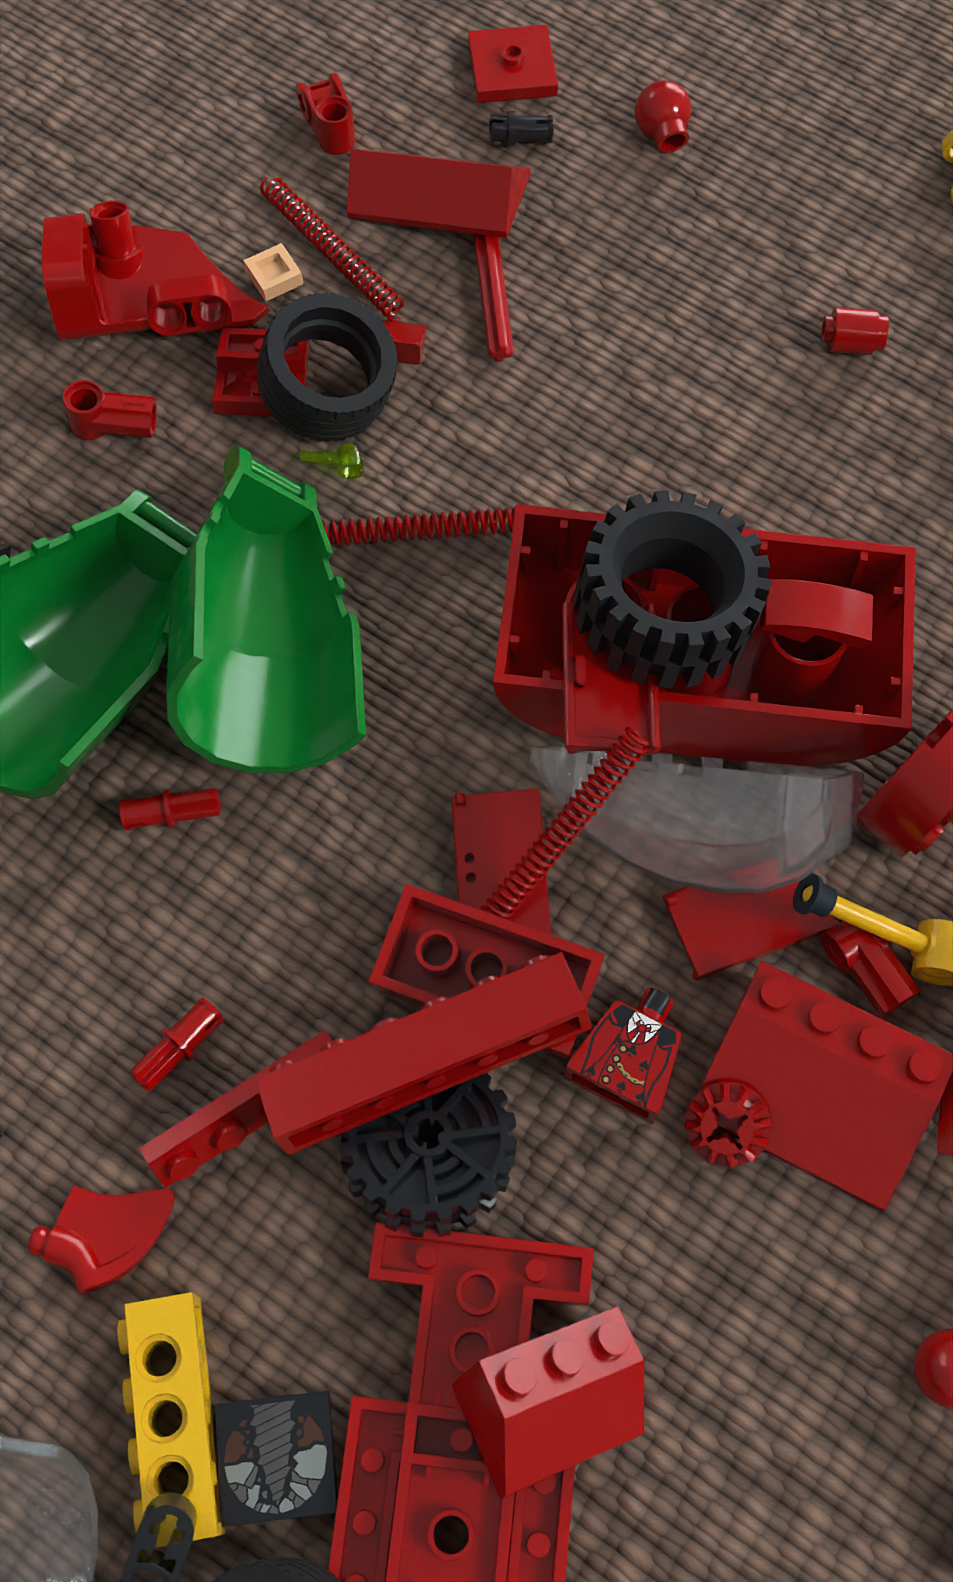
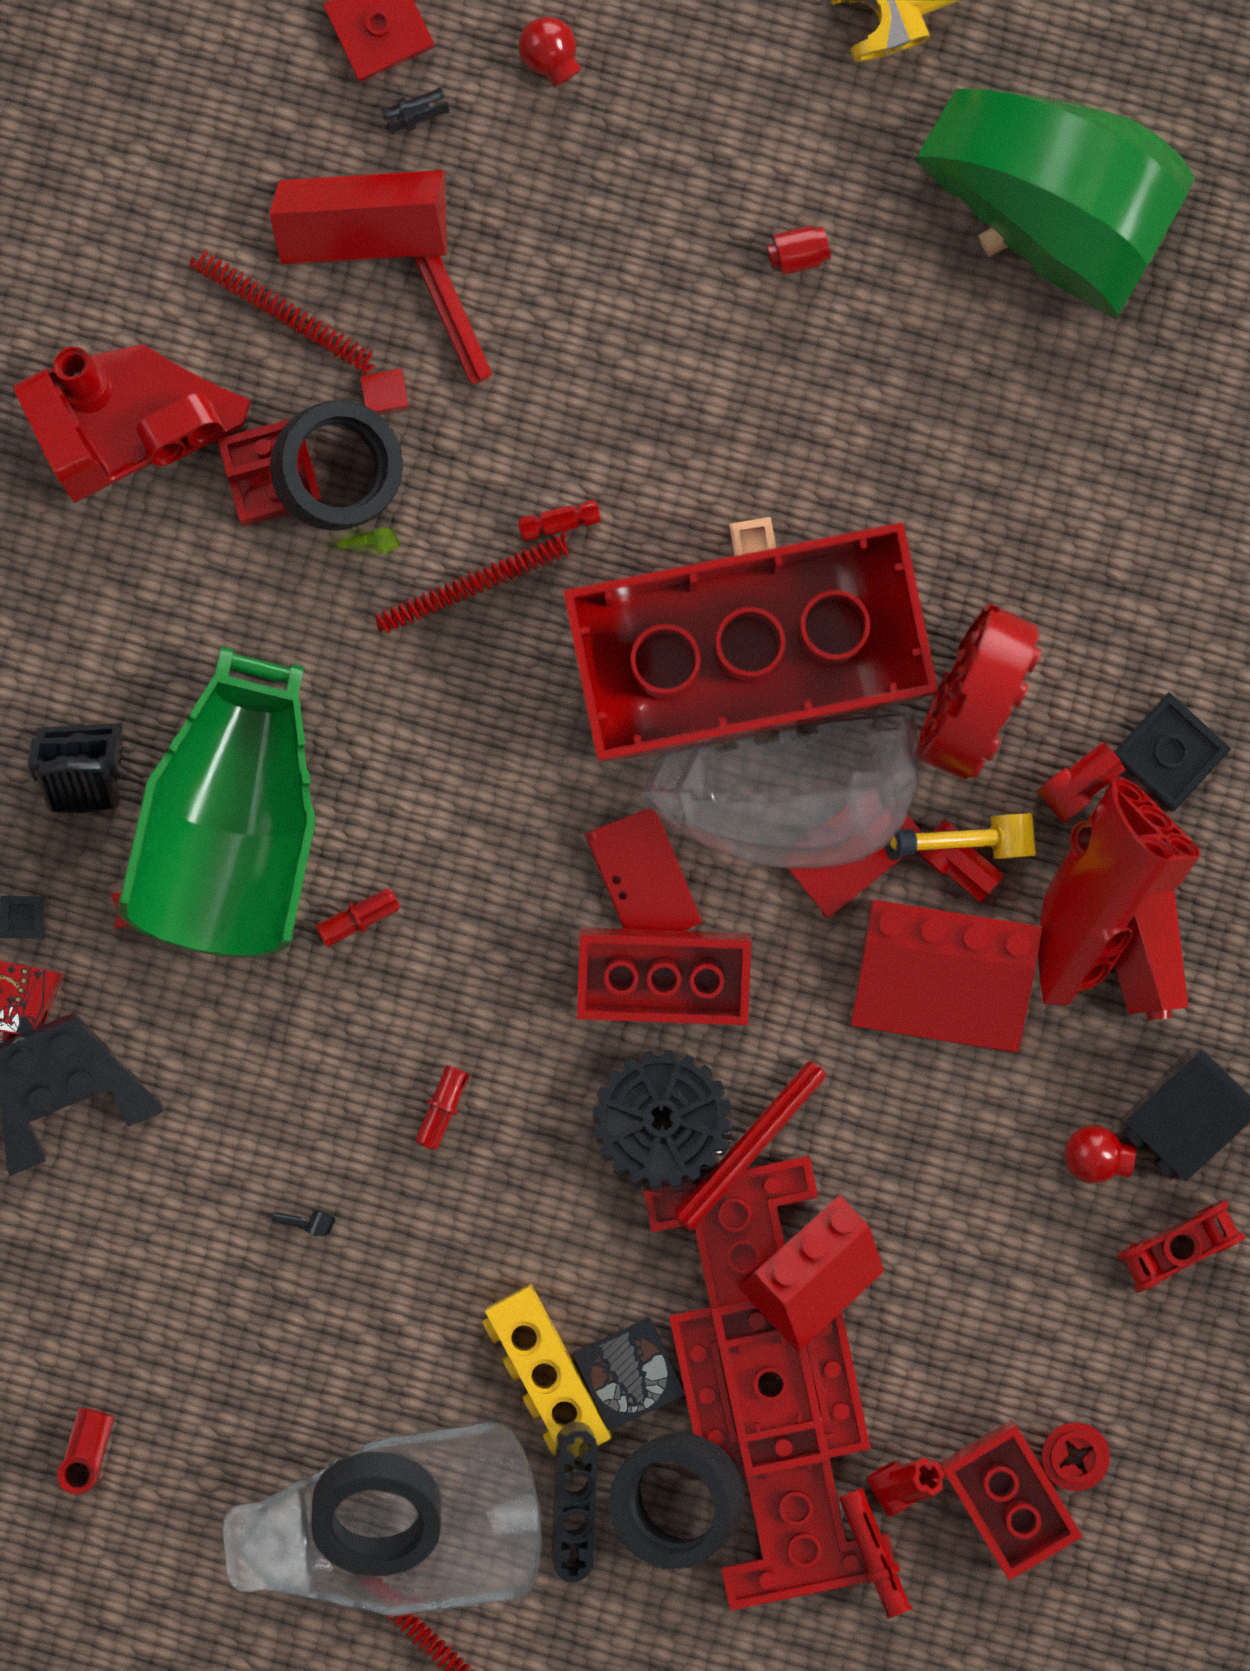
camera: 15 degrees left, 20 degrees up
red arm [27,1185,176,1295] -> none
red piece [63,380,157,440] -> none
red plate [139,1030,332,1188] -> none
green windscreen [166,445,366,773] -> none
light nougat plate [244,243,303,302] -> none
red brick [255,952,592,1155] -> none
red piece [295,73,356,155] -> none
red piece [481,727,649,919] -> none
red door [562,603,661,755] -> none
red torso [563,988,682,1124] -> none
black tyre [573,490,771,688] -> none
red gear [685,1082,772,1169] -> none
red slope [760,579,873,649] -> none
none -> red axle [518,500,601,541]
none -> red axle [675,1061,826,1230]

